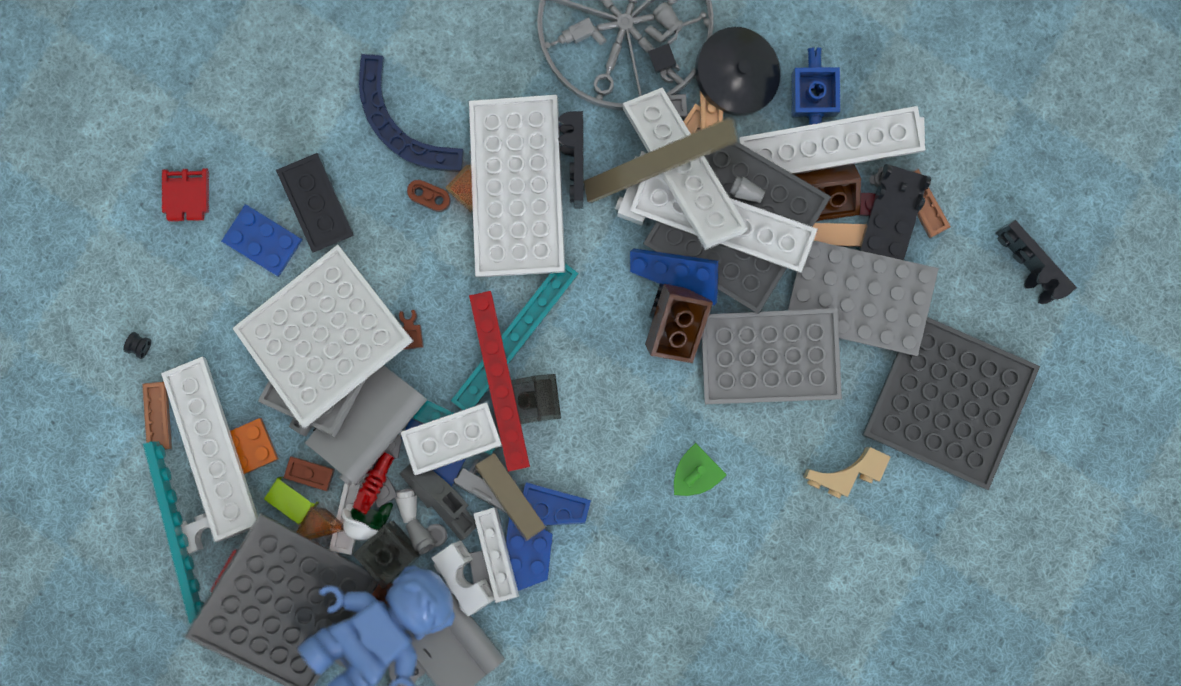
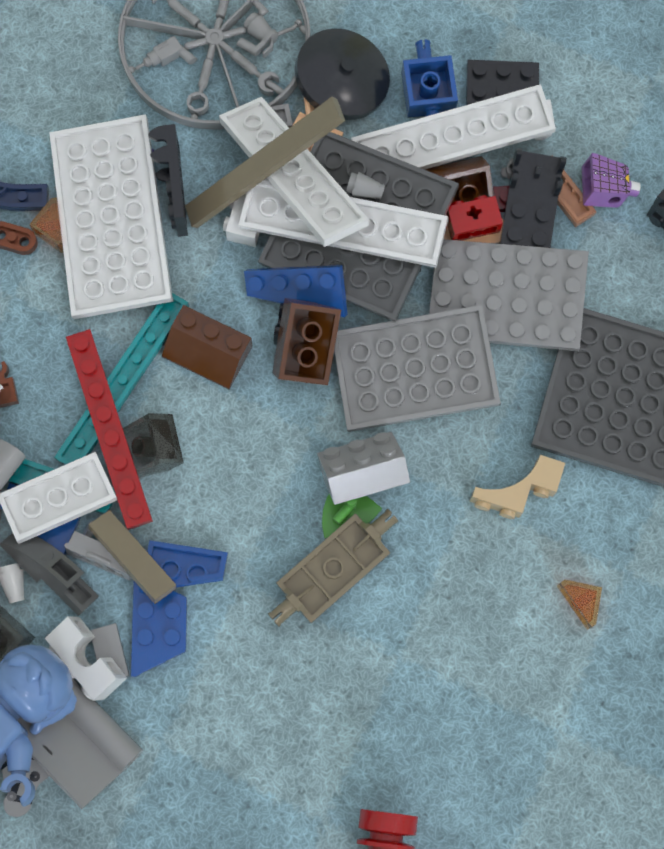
camera: 10 degrees left, 10 degrees down
light grey cone [406,519,435,554] -> none
light grey tile [426,524,448,547] -> none
white plate [473,508,519,603] -> none
black tile [648,43,677,73] -> none
none -> reddish brown slope [162,305,253,390]
none -> dark tan plate [268,509,398,627]
none -> light grey brick [317,432,410,505]
none -> red brick [446,195,503,241]
none -> black plate [466,60,539,105]
none -> clear orange slope [557,579,602,630]
none -> medium lavender torso [582,153,641,208]

